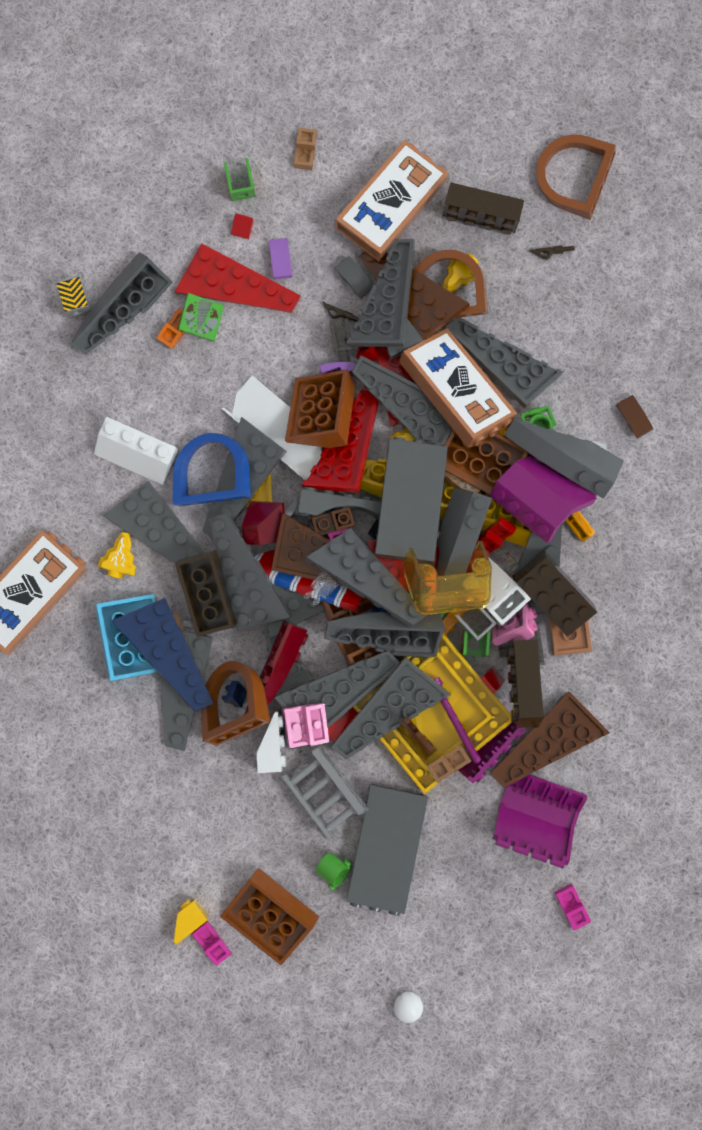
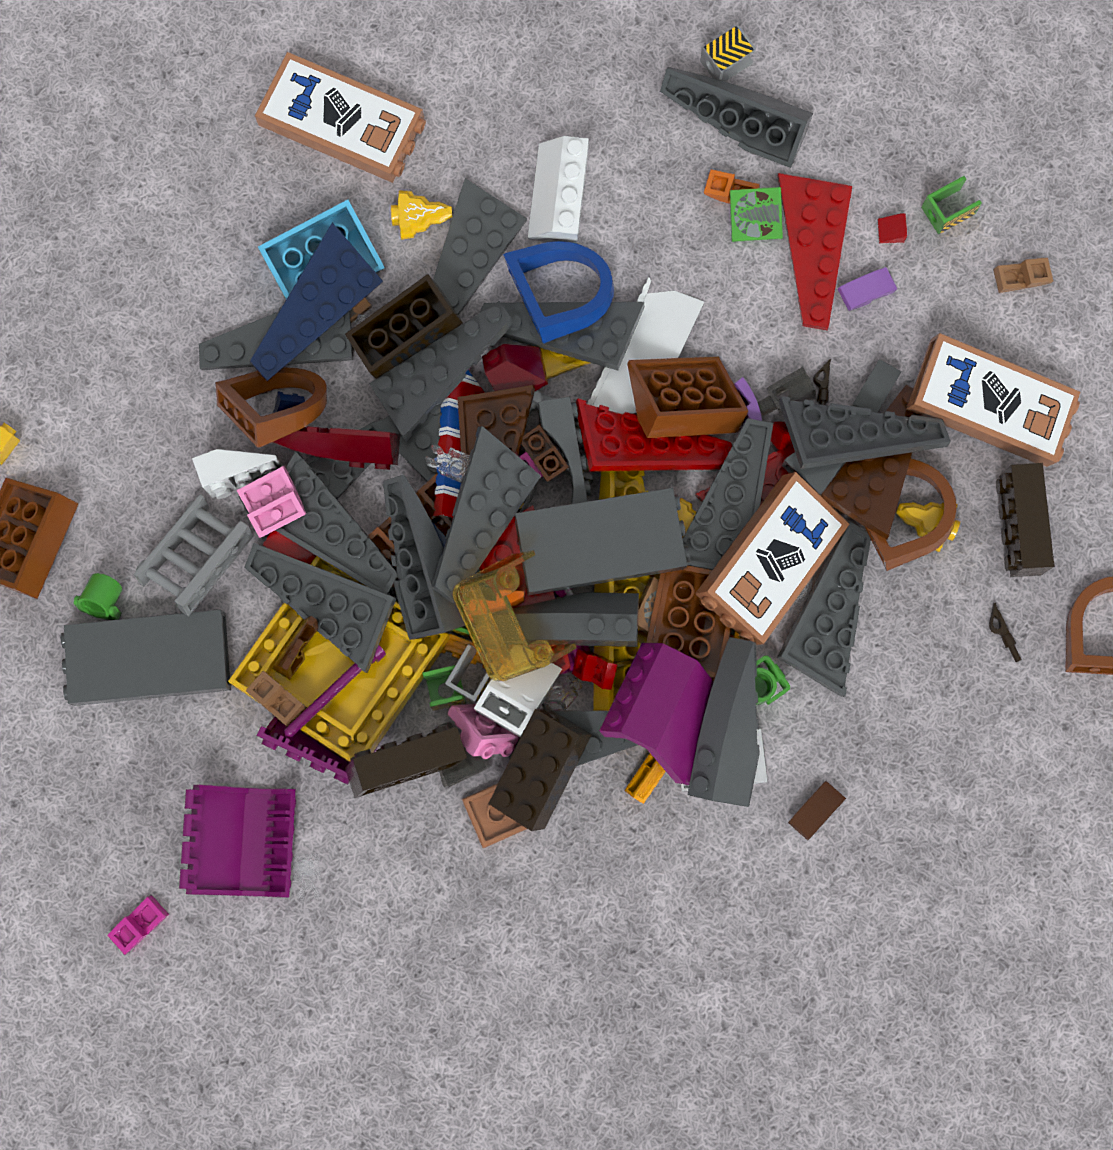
camera: 80 degrees right, 5 degrees down
red slope [481,666,505,694] -> none
reddish brown wing [489,692,610,788] -> none

